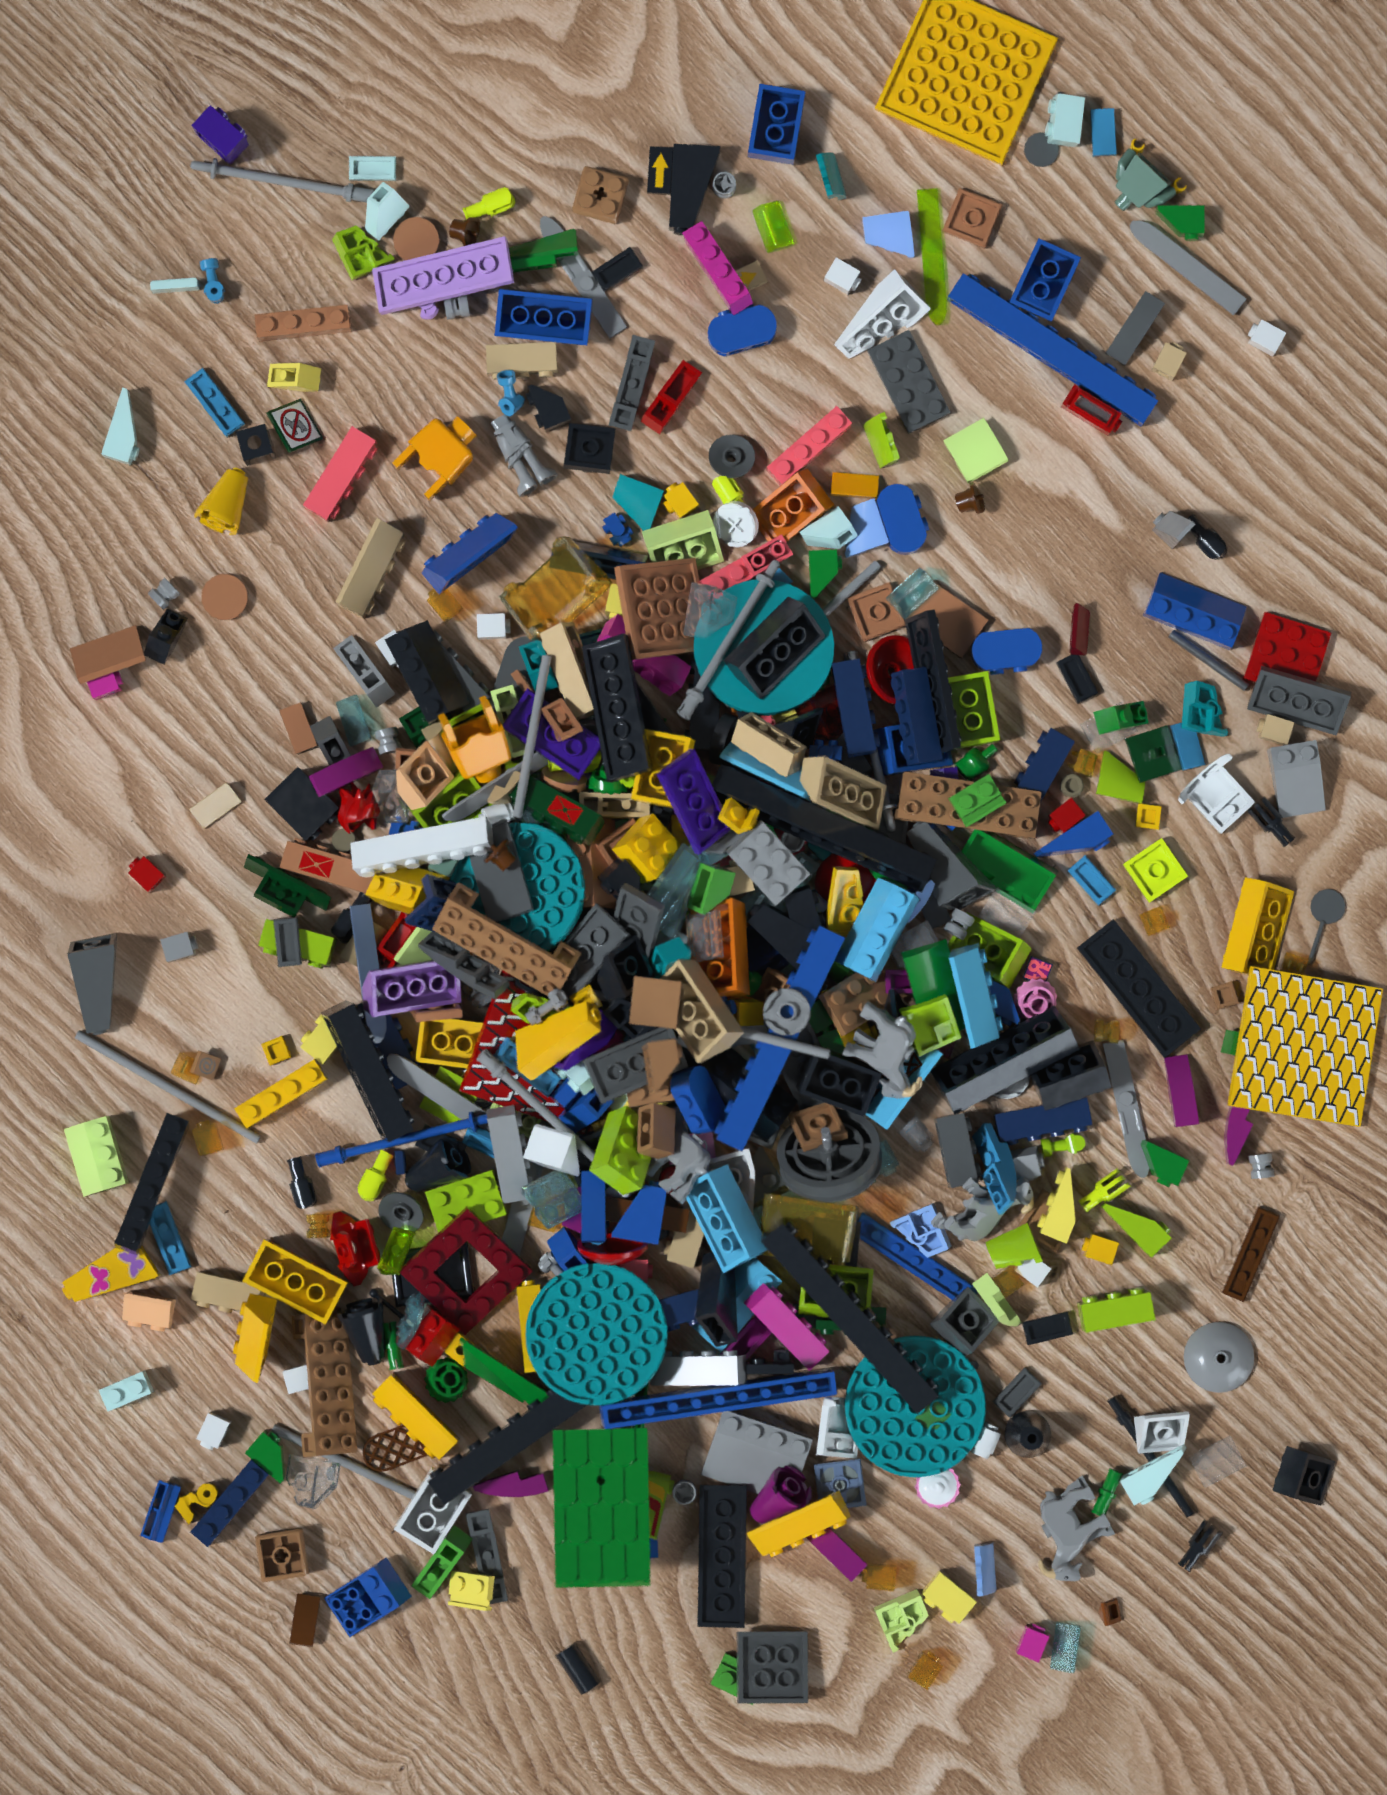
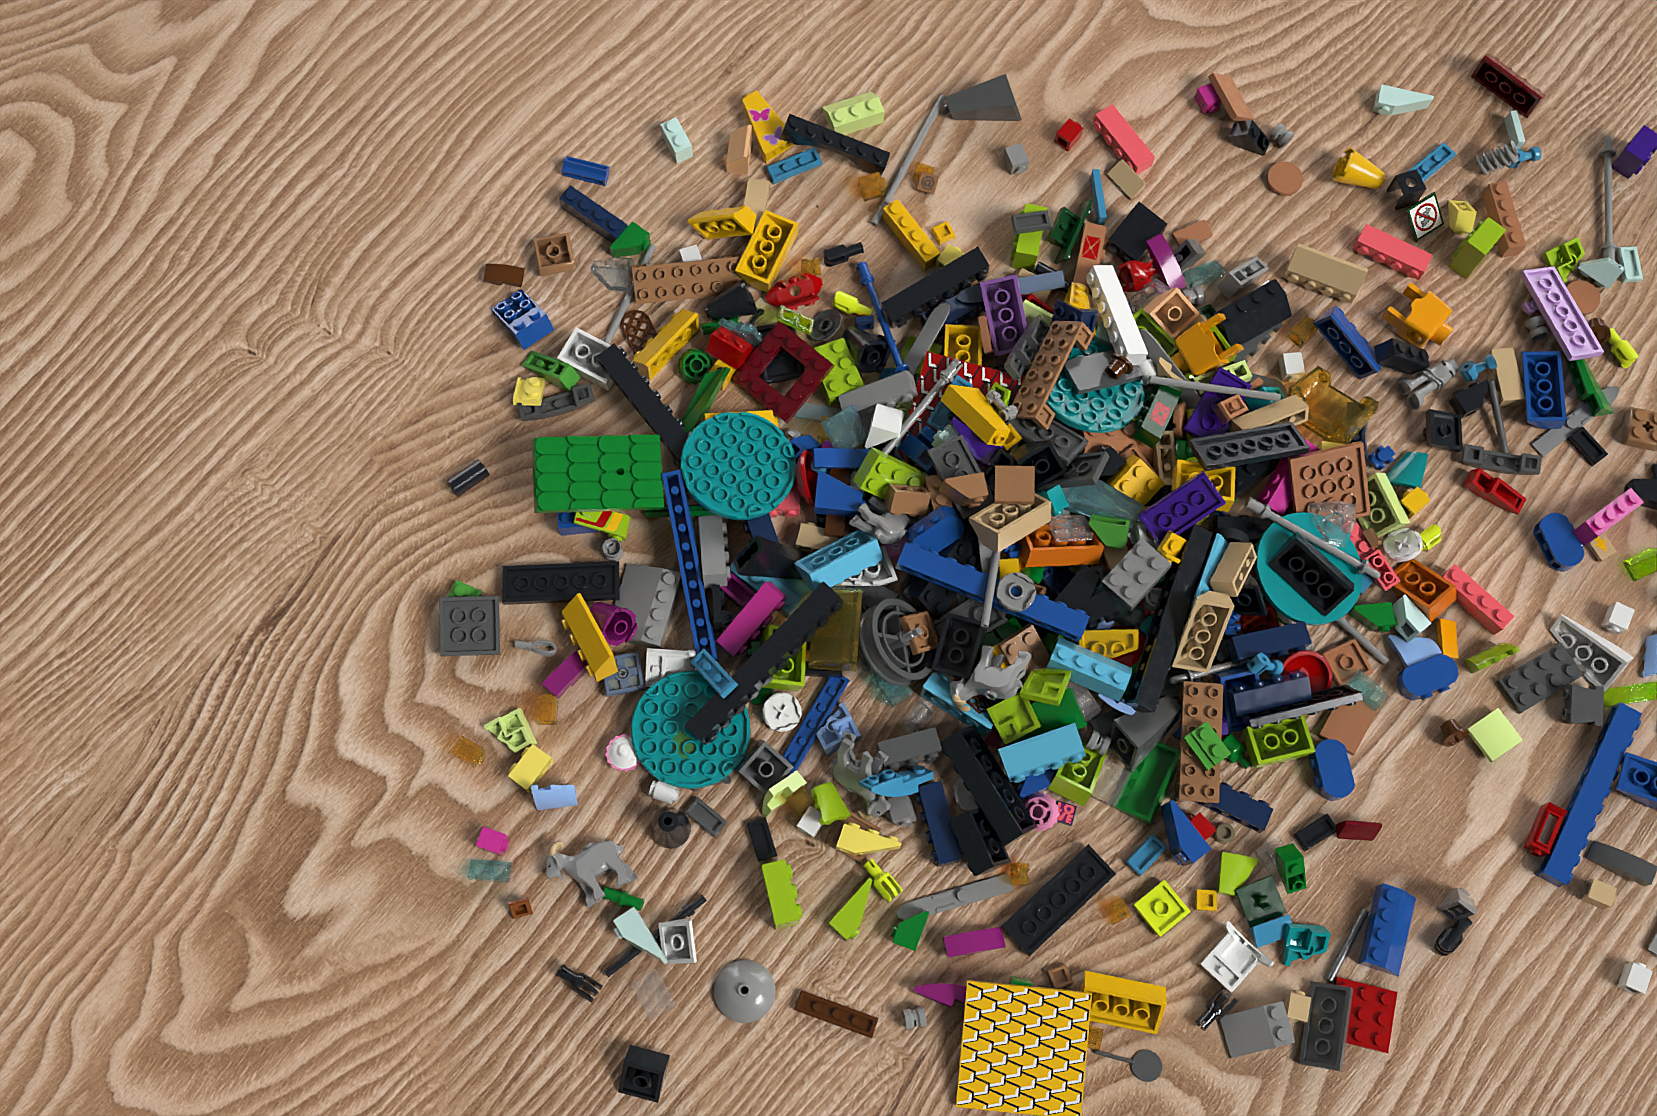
camera: 85 degrees right, 15 degrees down
yellow leg [175,1482,218,1525] -> none
white brick [196,1412,232,1450] -> none
magenta slope [473,1470,549,1497] -> none
dark grey dish [708,435,755,478] -> none
lime leg [1040,1133,1085,1158] -> none
clear yellow tile [1068,749,1098,778] -> none
yellow brick [1081,1233,1119,1265] -> none
none -> light grey piece [515,640,557,657]
none -> dark azure tile [690,649,738,699]
none -> white tile [762,693,802,732]
none -> lime plate [1020,668,1071,706]
none -> dark azure tile [1090,169,1107,225]
none -> coral brick [1093,104,1155,174]
none -> dark azure leg [1247,653,1283,675]
none -> medium nougat tile [1362,528,1382,548]
none -> black brick [1374,338,1429,375]
none -> lime brick [1449,217,1506,279]
none -> dark red slope [1471,53,1546,118]
none -> light grey piece [1476,140,1519,175]
none -> flat silver bar [1488,381,1509,454]
none -> dark grey hips [1562,685,1604,726]

